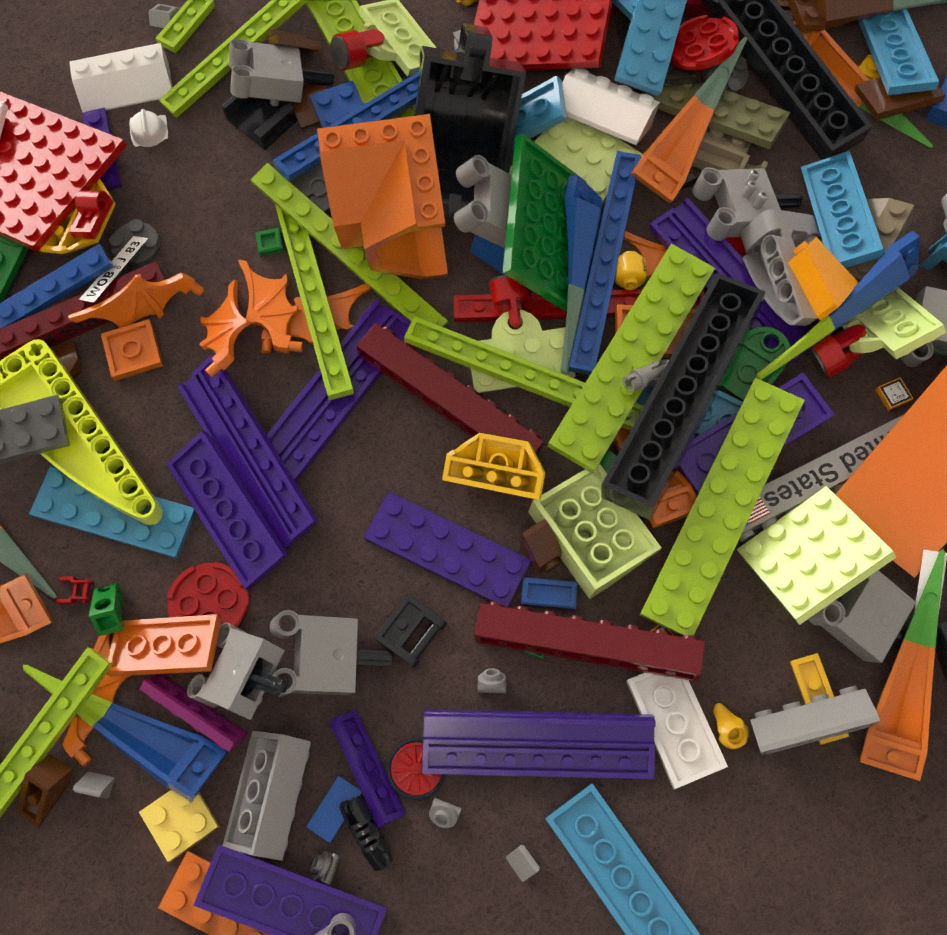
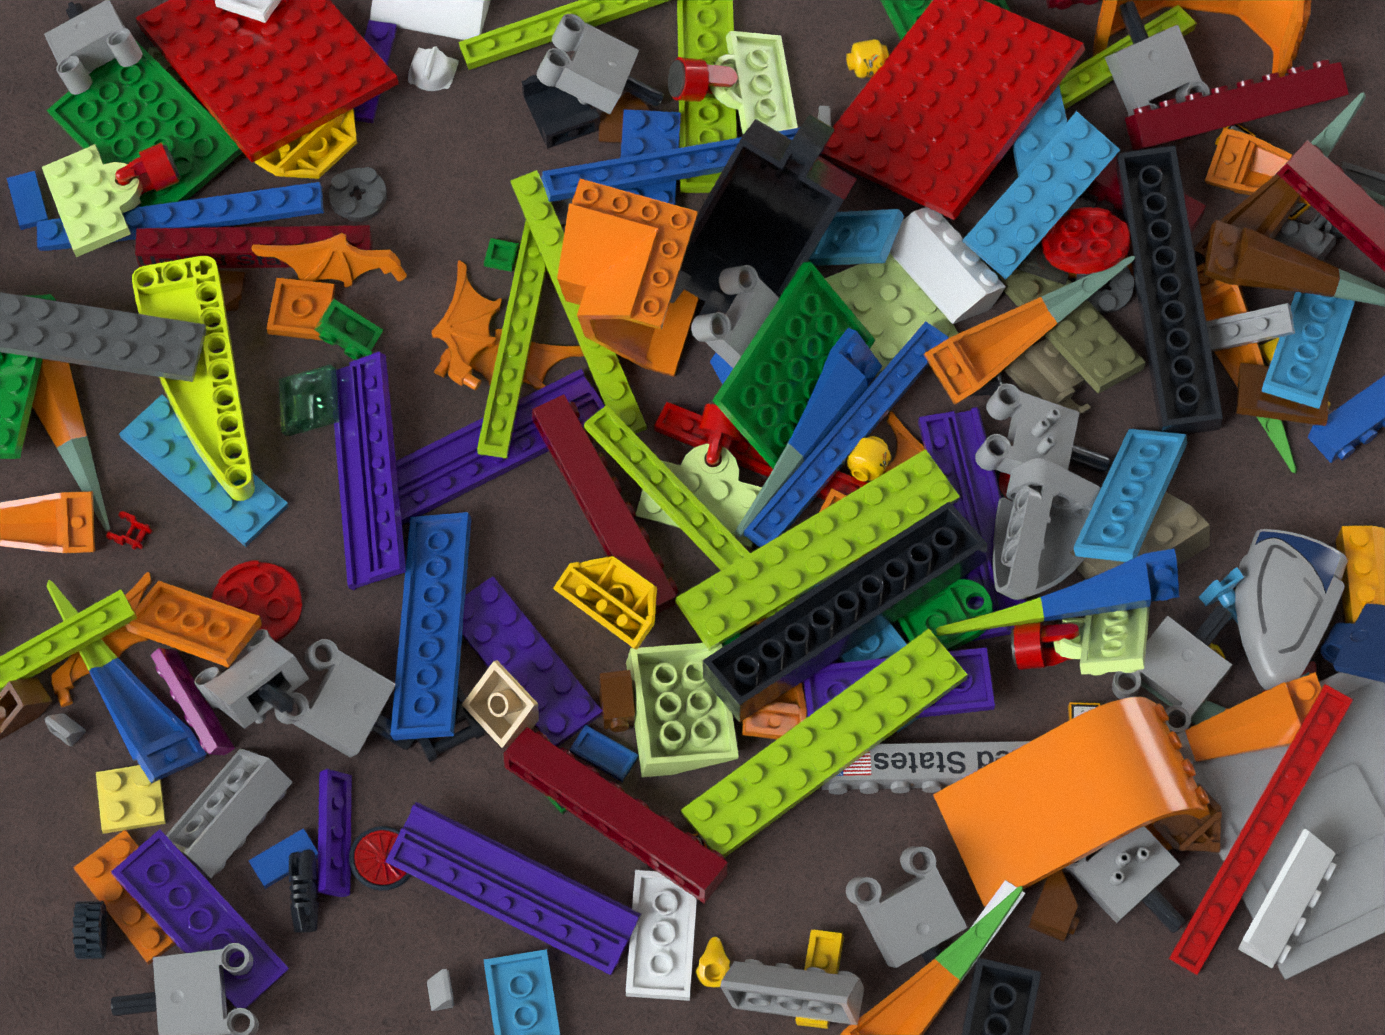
camera: 20 degrees right, 5 degrees down
red plate [69,191,114,239] -> none
white sticker [79,236,148,302] -> none
green leg [89,583,124,636] -> none
dark purple plate [166,431,289,589] -> none
orange animal [199,280,249,377] -> none
reddish brown slope [269,29,321,52] -> none
flat silver plate [311,851,341,886] -> none
light grey plate [429,798,462,828] -> none
light grey plate [478,668,507,694] -> none
light grey pin [623,361,664,393] -> none
yellowish green plate [737,486,896,625] -> none
light orange slope [788,237,859,321] -> none
none -> clear green plate [279,364,339,436]
none -> green bracket [314,299,383,360]
none -> blue plate [390,512,471,740]
none -> tan slope [462,660,539,748]
none -> light grey plate [1206,303,1295,352]

